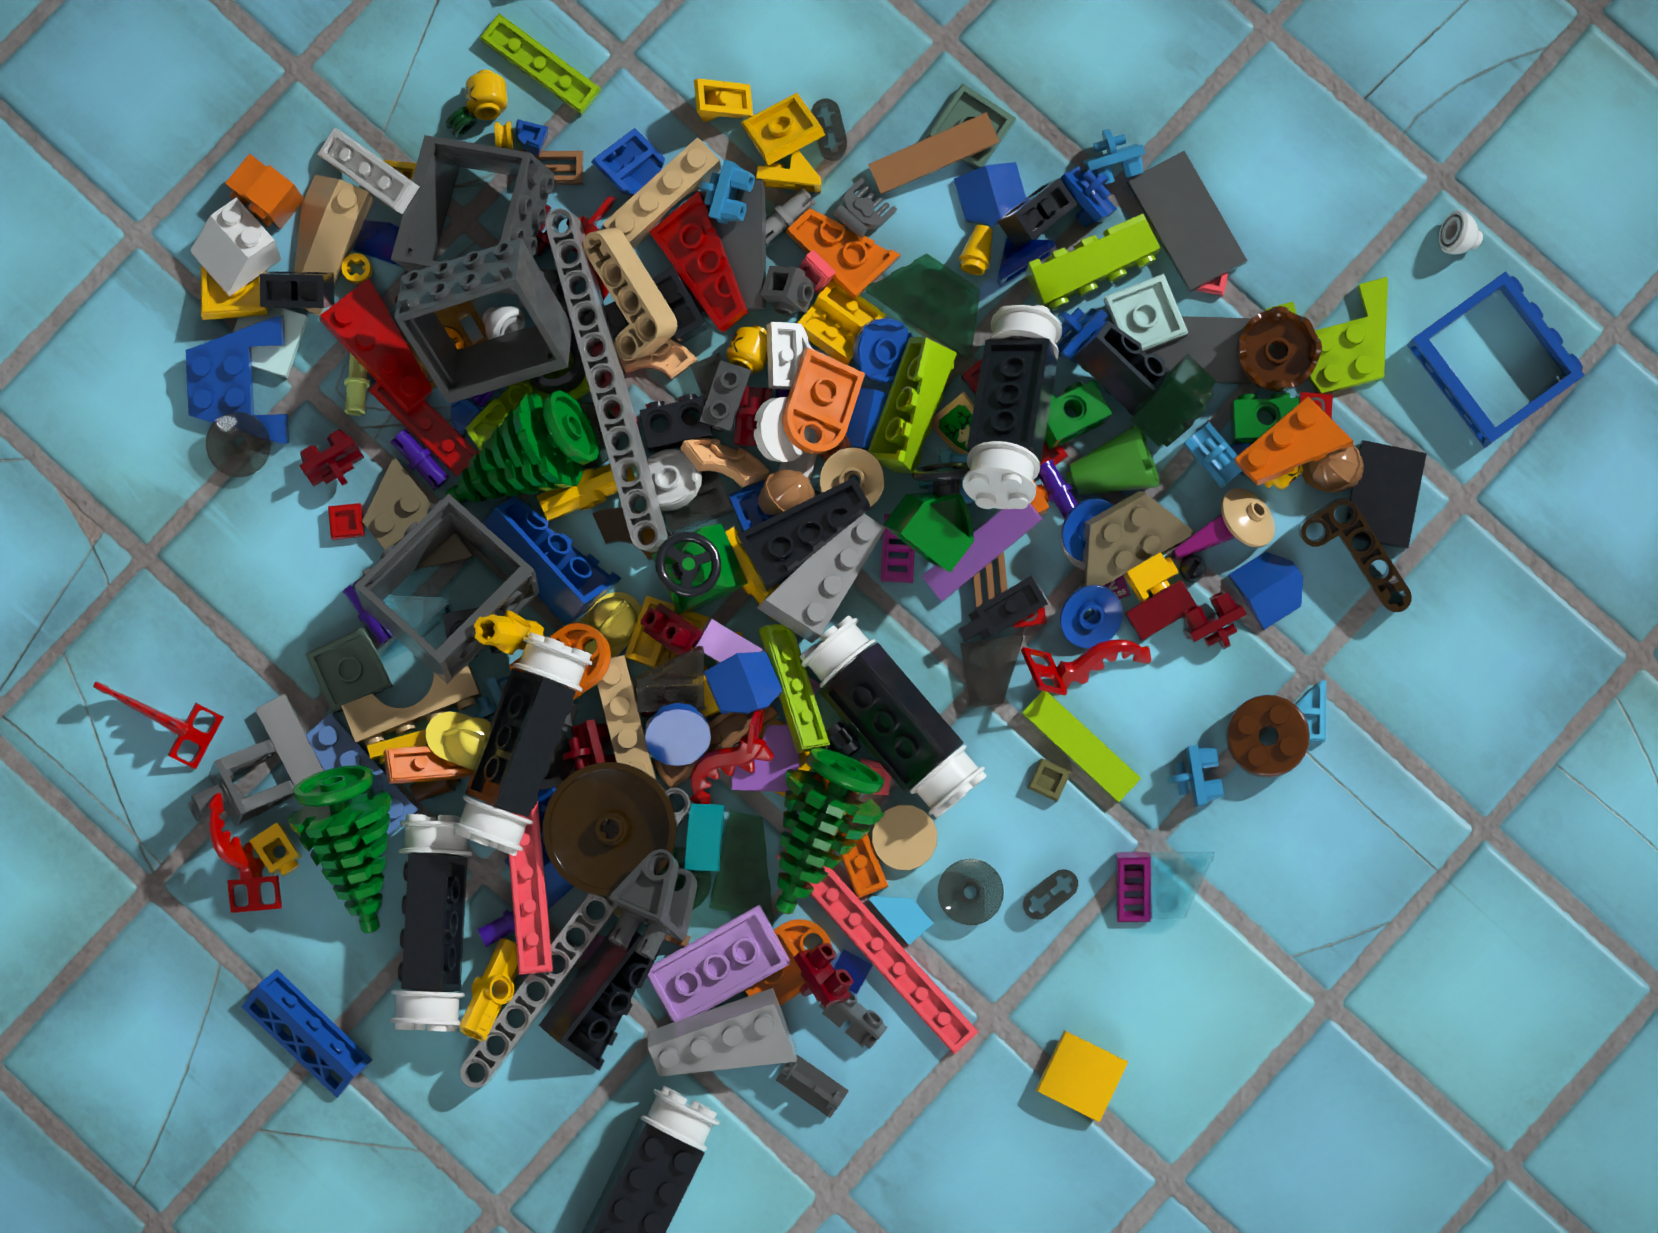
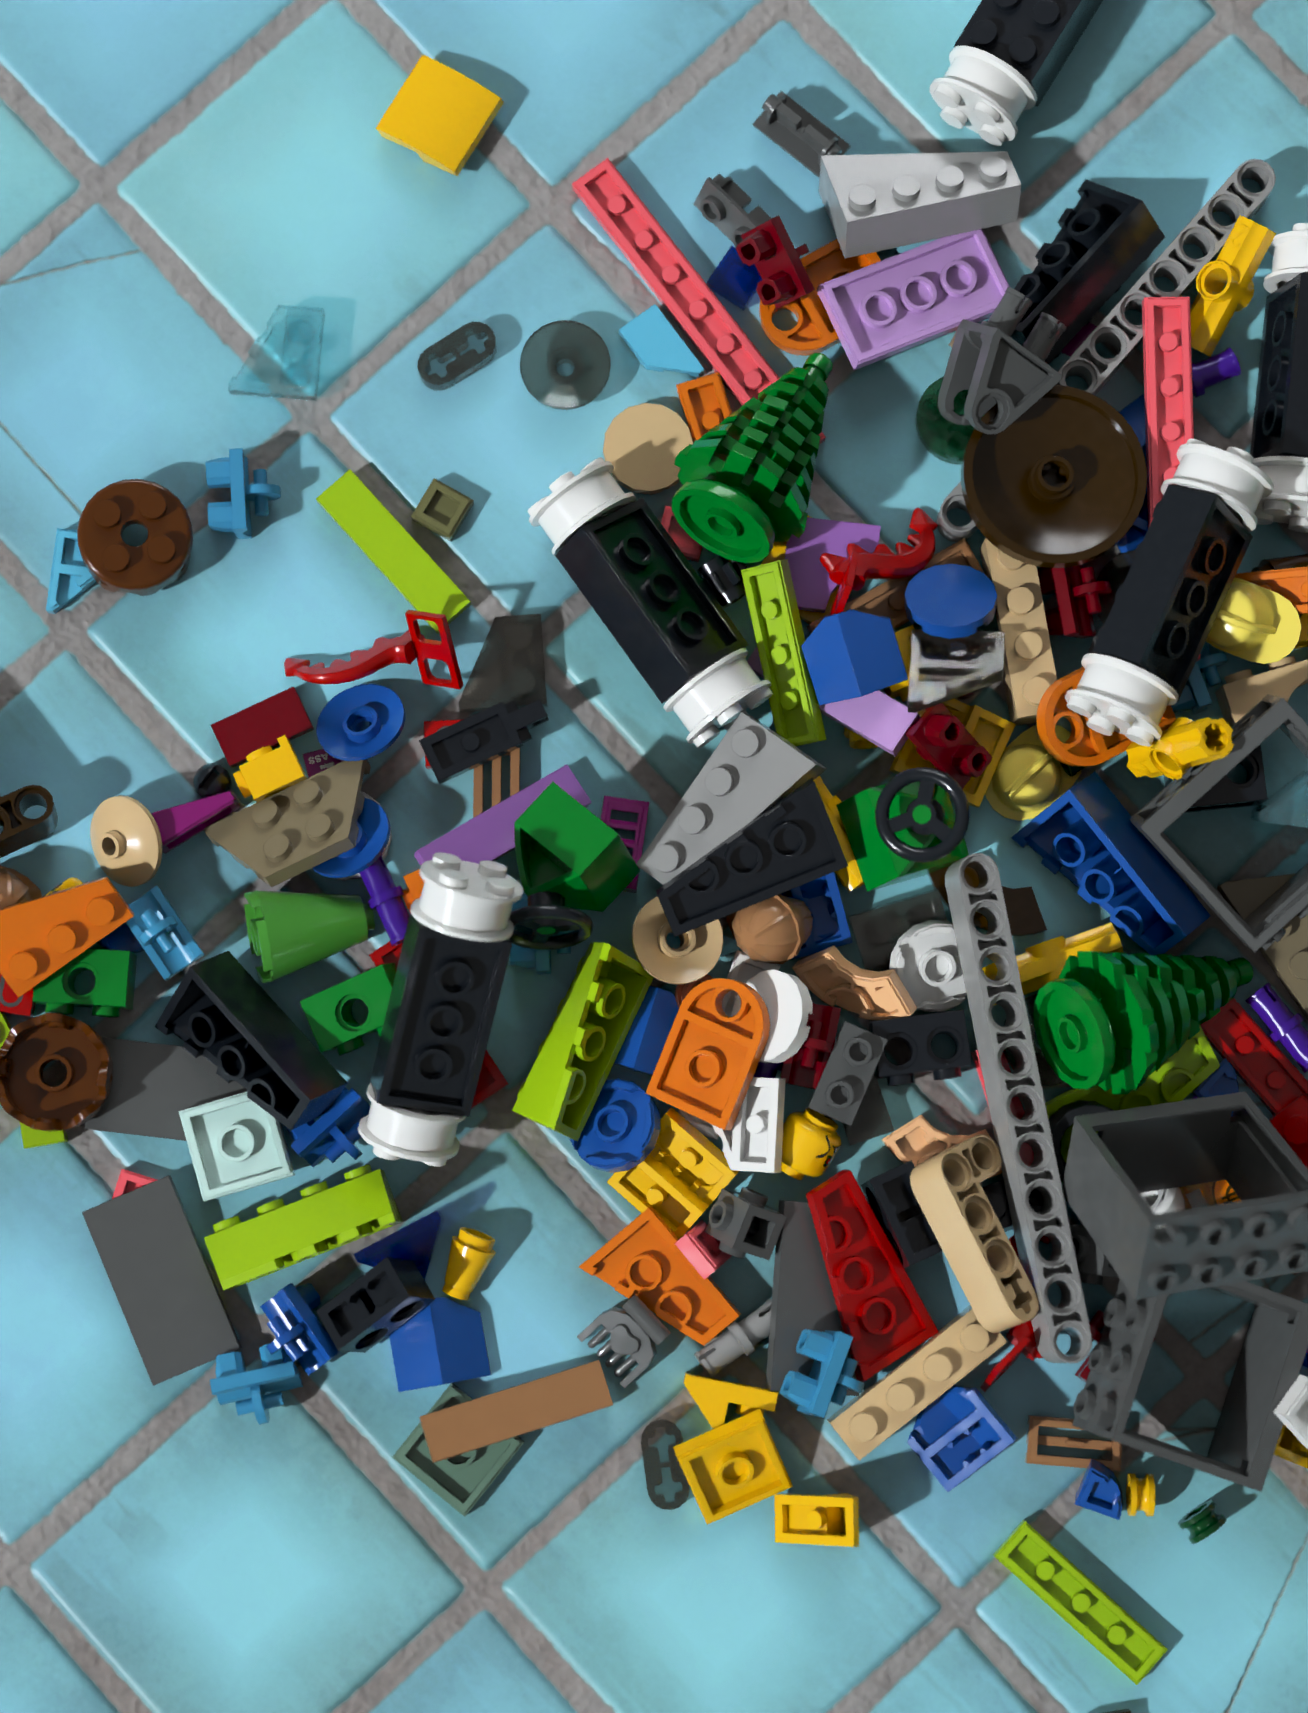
camera: 175 degrees left, 0 degrees up
yellow head [465,70,508,120] -> none
teal slope [685,803,725,871] -> none
clear green wing [709,810,774,921] -> none
clear green wing [865,253,980,361] -> none
shield [932,392,974,454] -> none
magenta slope [1116,852,1151,922] -> none
clear green brick [1130,354,1216,447] -> none
dark red hips [1182,590,1247,649] -> none
blue slope [1228,551,1303,630] -> none

